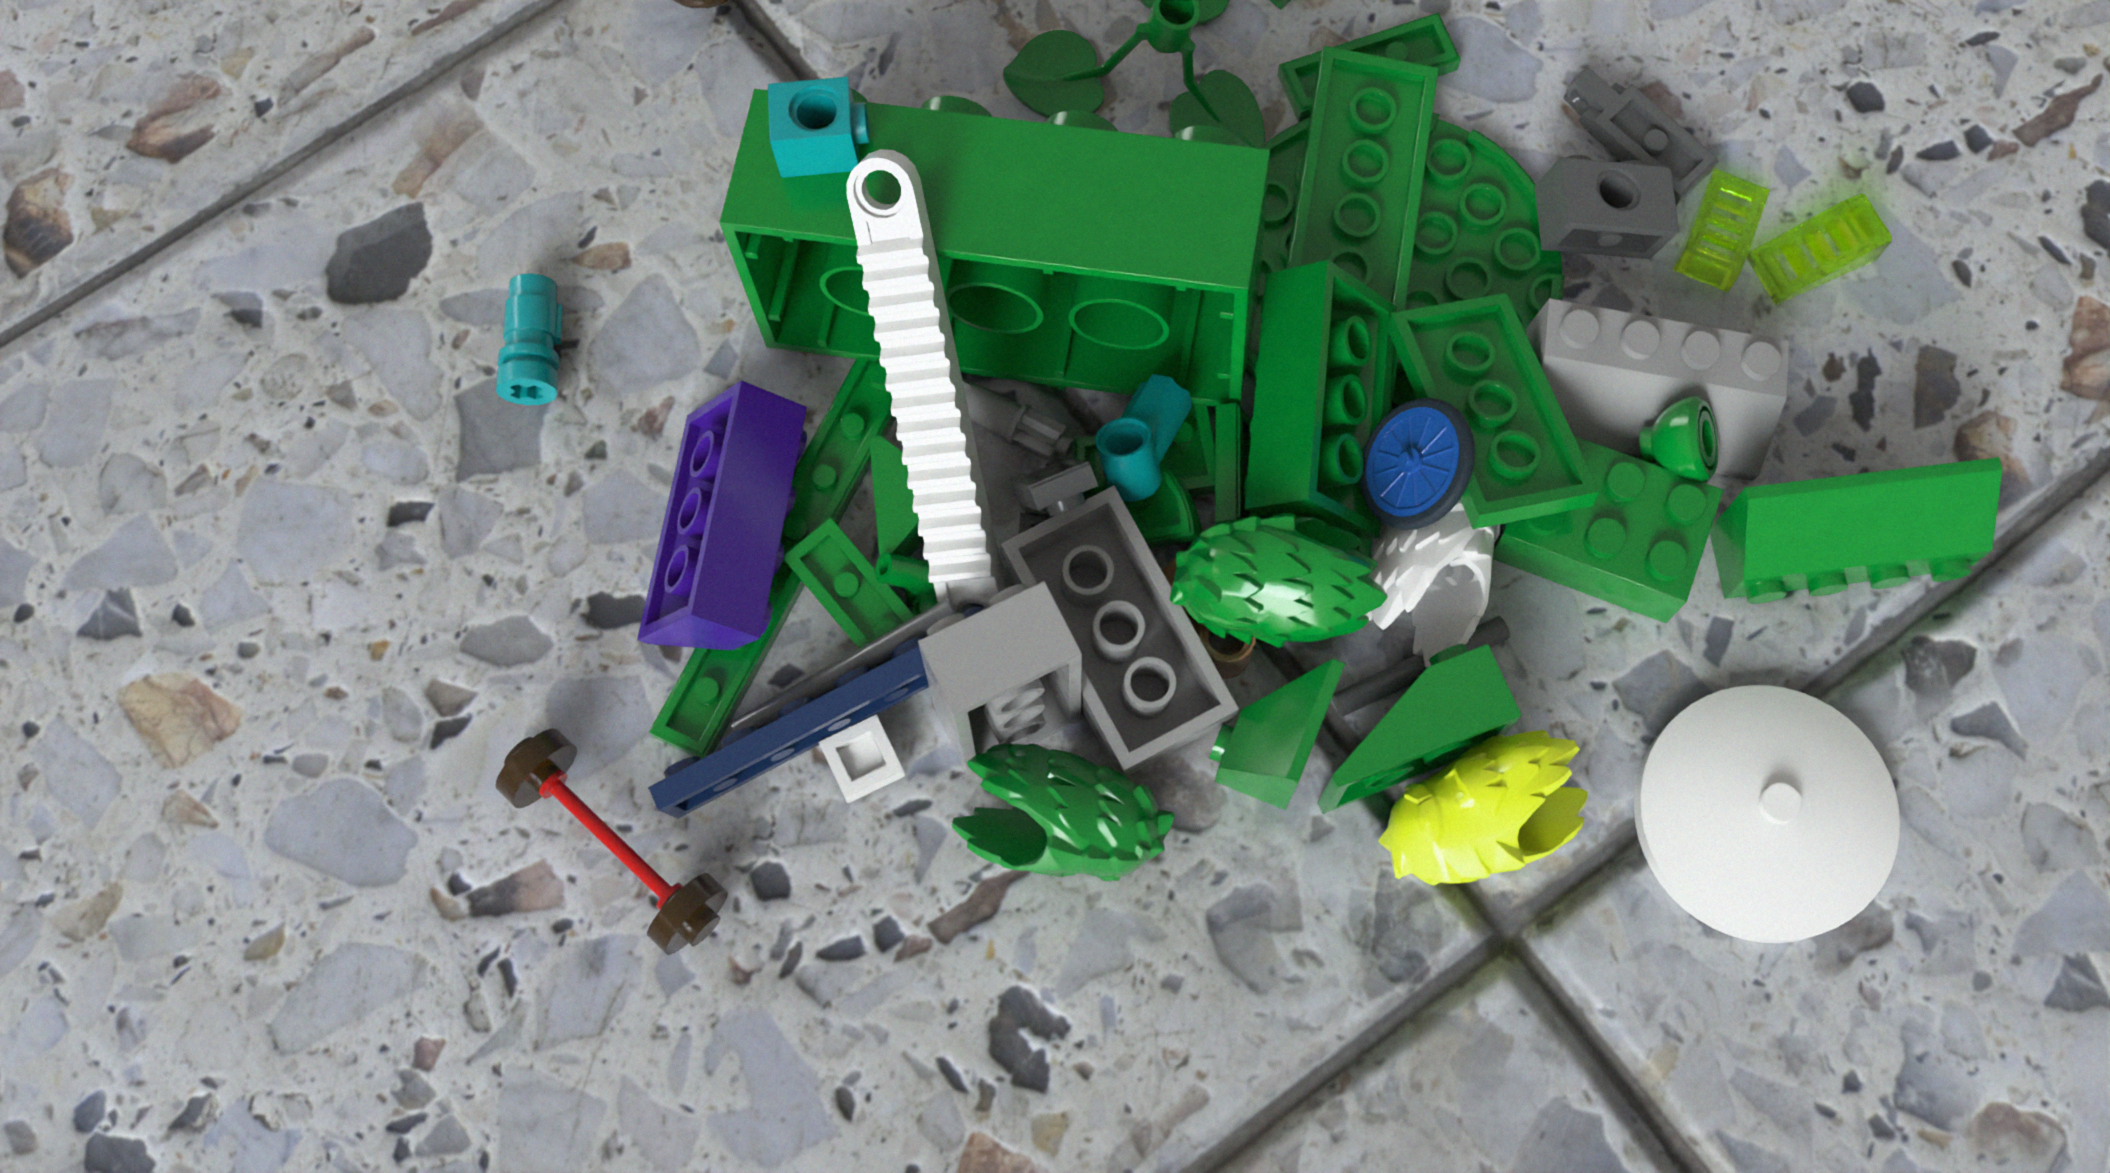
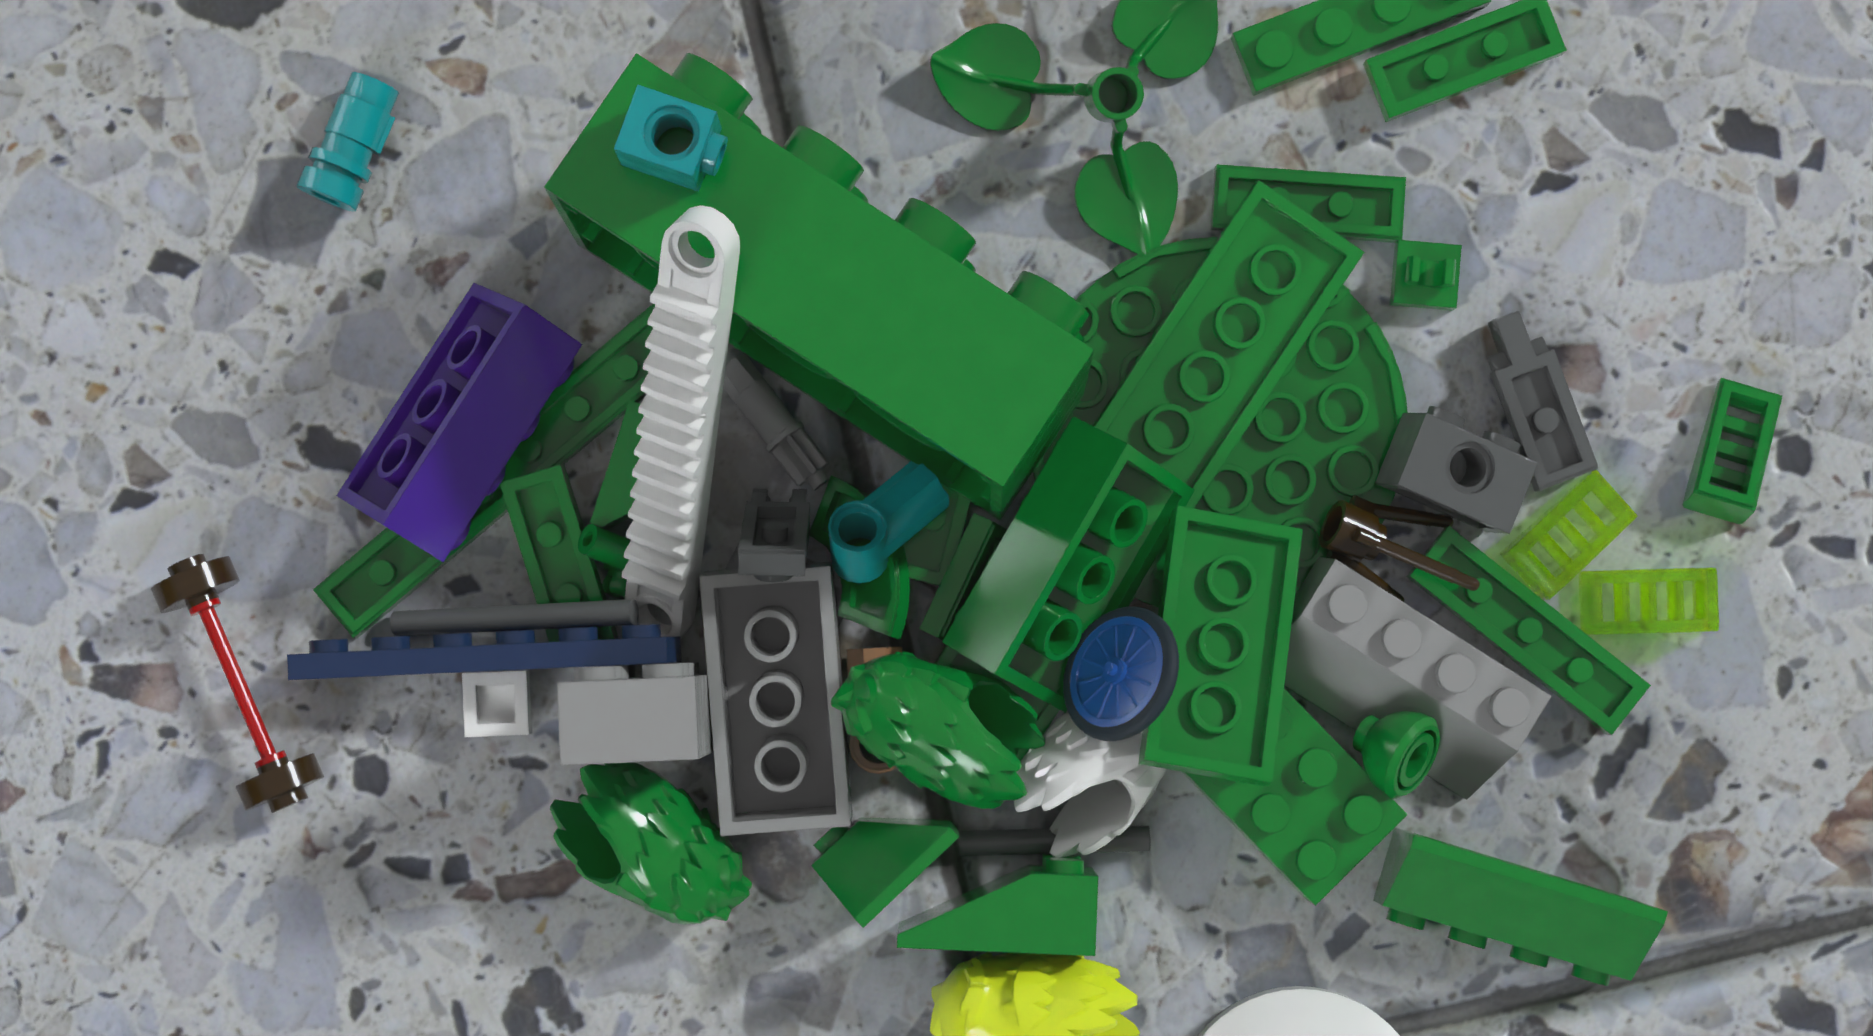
camera: 20 degrees right, 15 degrees up
none -> dark brown plant [1319,495,1480,602]
none -> green tile [1390,240,1462,311]
none -> green plate [1406,526,1651,735]
none -> green slope [1682,378,1783,524]

